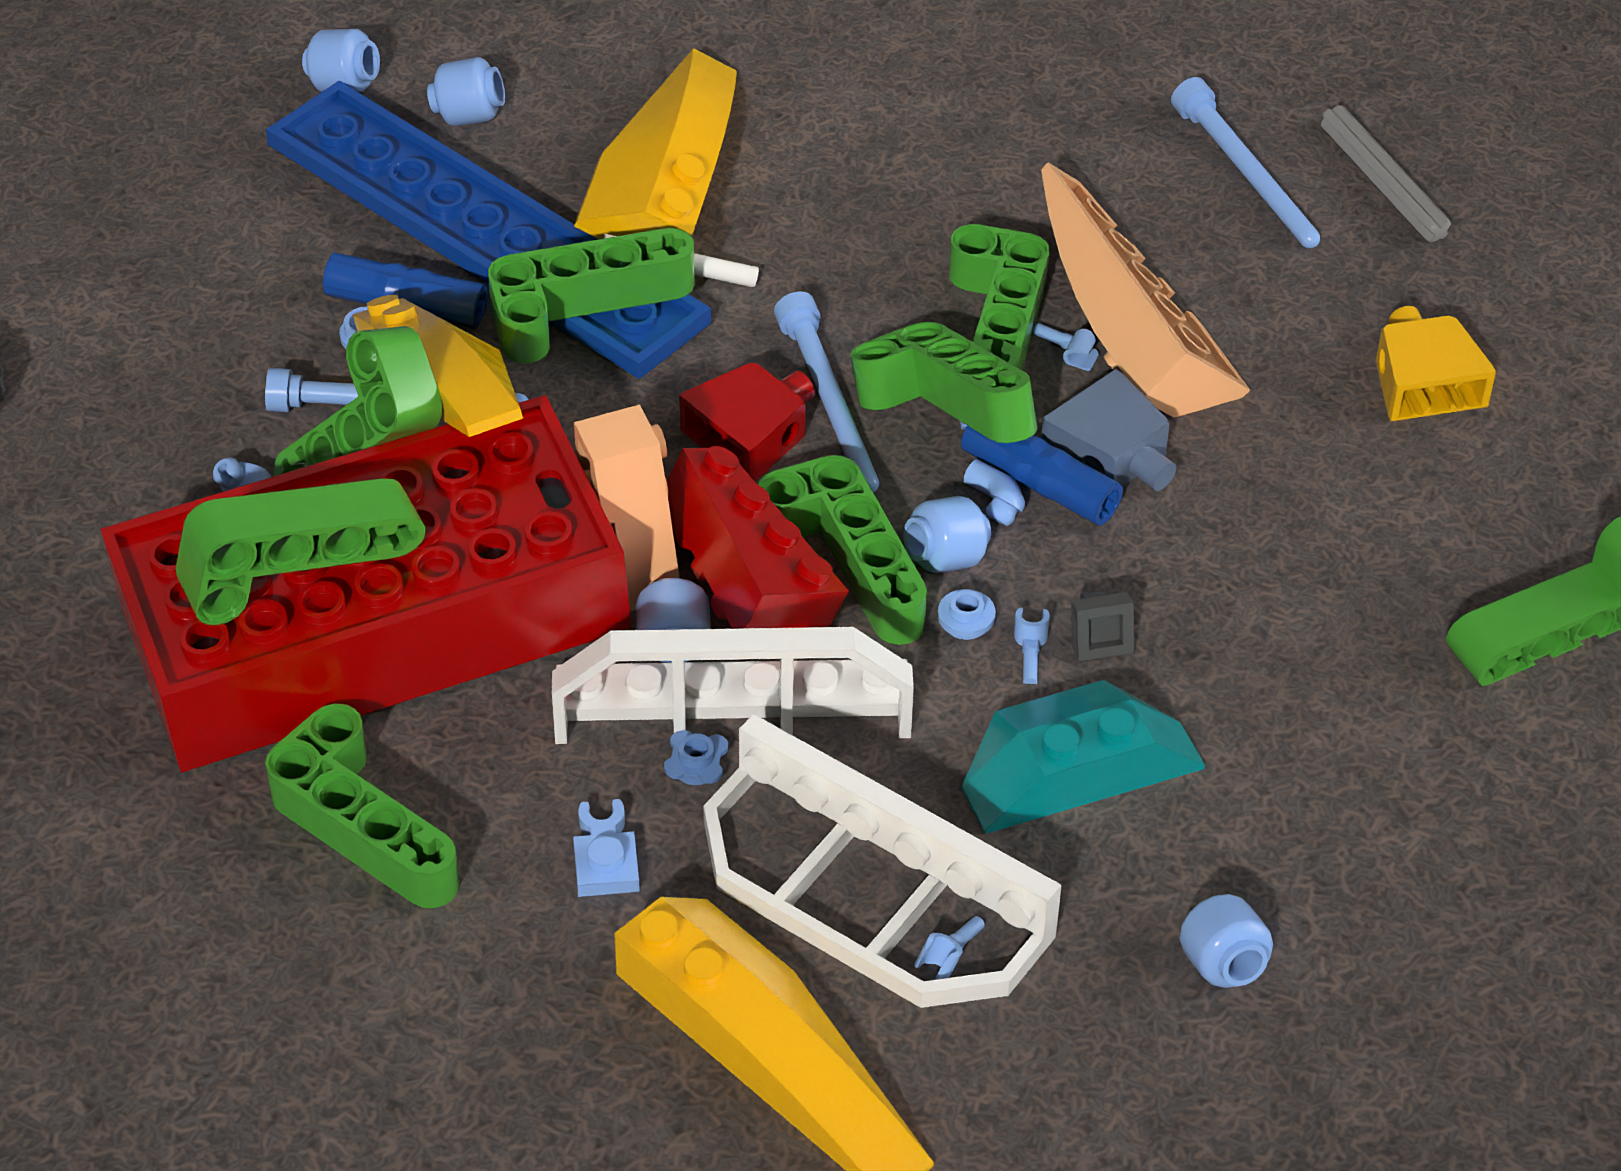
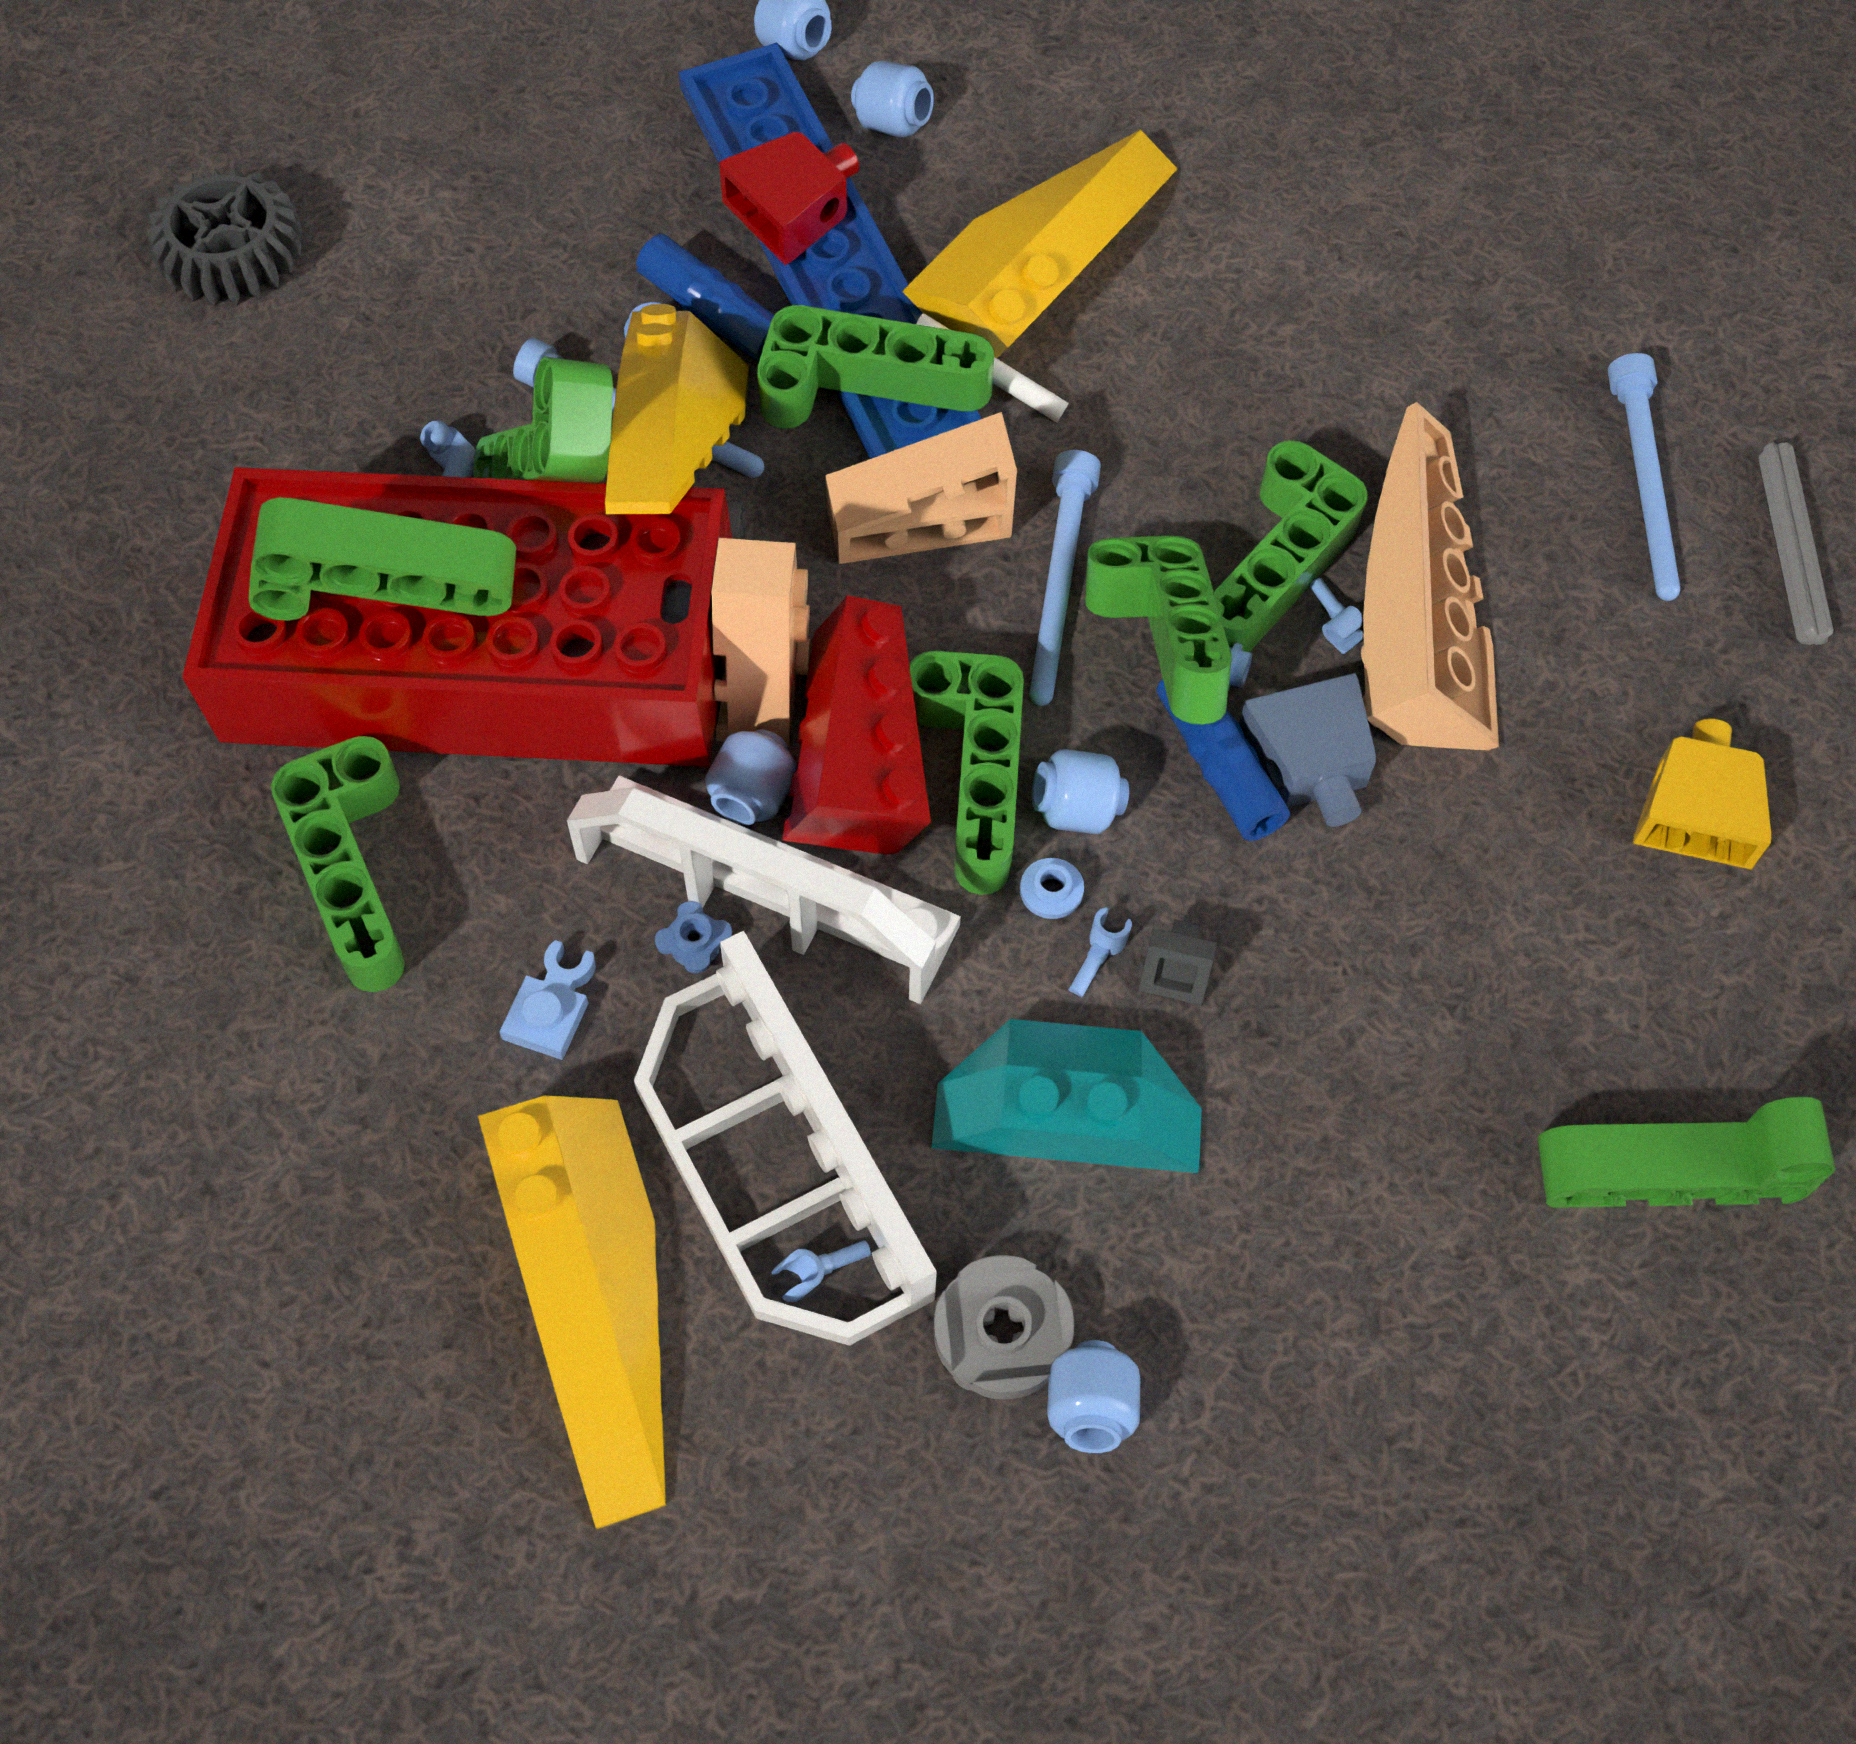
camera: 25 degrees right, 15 degrees up
red torso [679,363,815,482] -> none
light blue arm [964,459,1025,526] -> none
none -> red torso [719,132,859,265]
none -> light nougat wedge [825,412,1017,564]
none -> light grey plate [934,1255,1074,1400]

